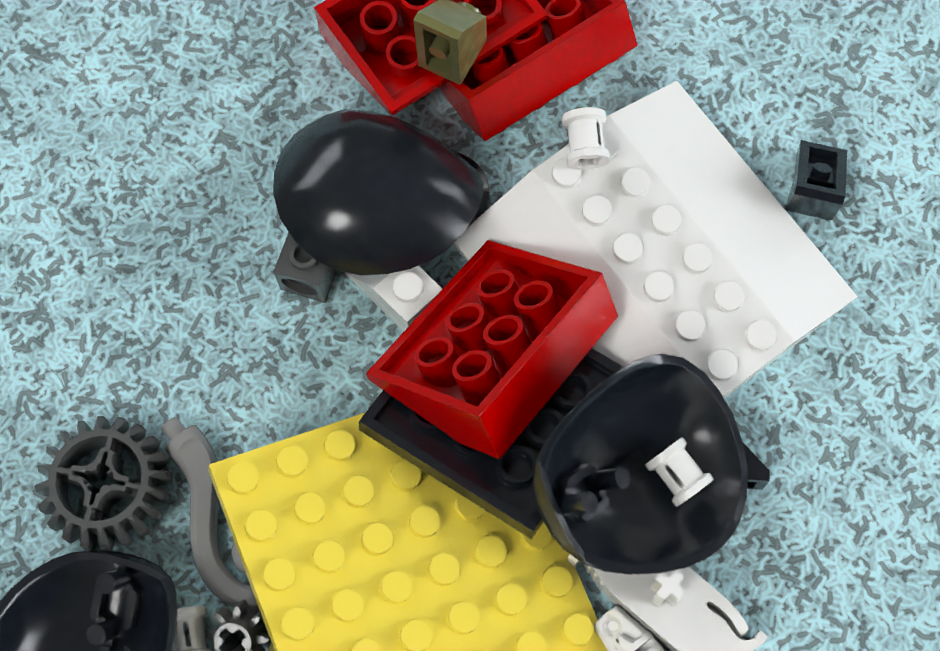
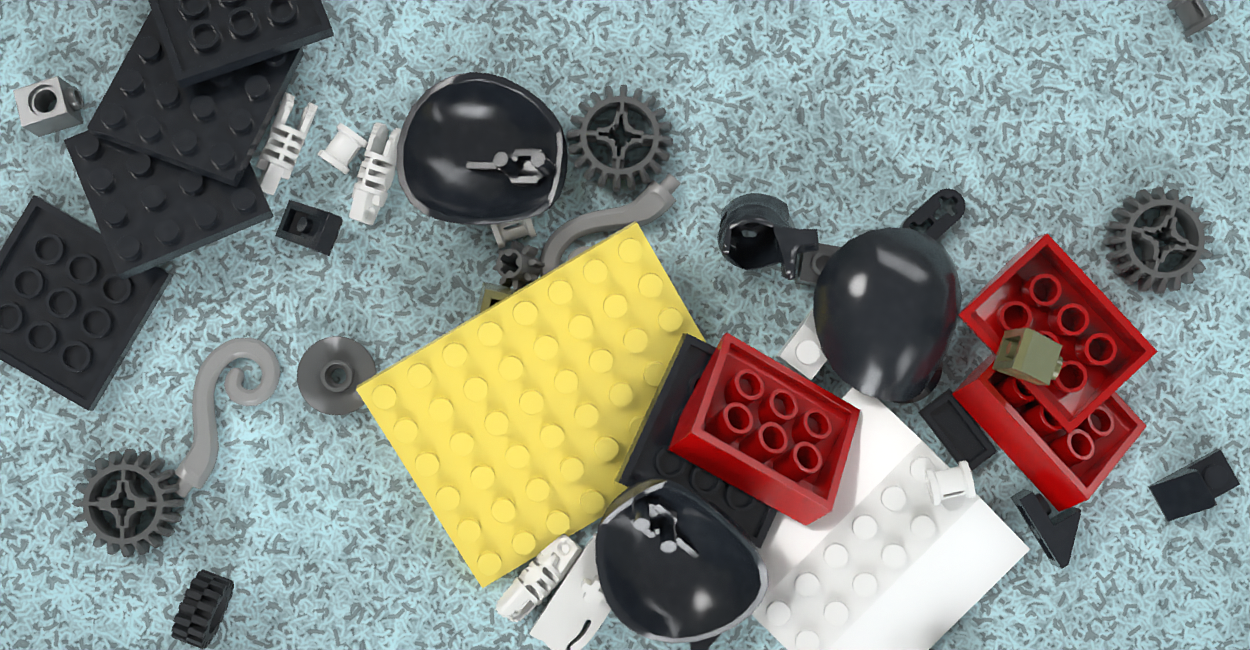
camera: 75 degrees right, 15 degrees up
white bush [645,437,714,507] -> none
none -> black piece [717,193,819,280]
none -> black beam [899,188,966,240]
none -> black tile [918,388,998,471]
none -> black slope [1011,489,1081,569]

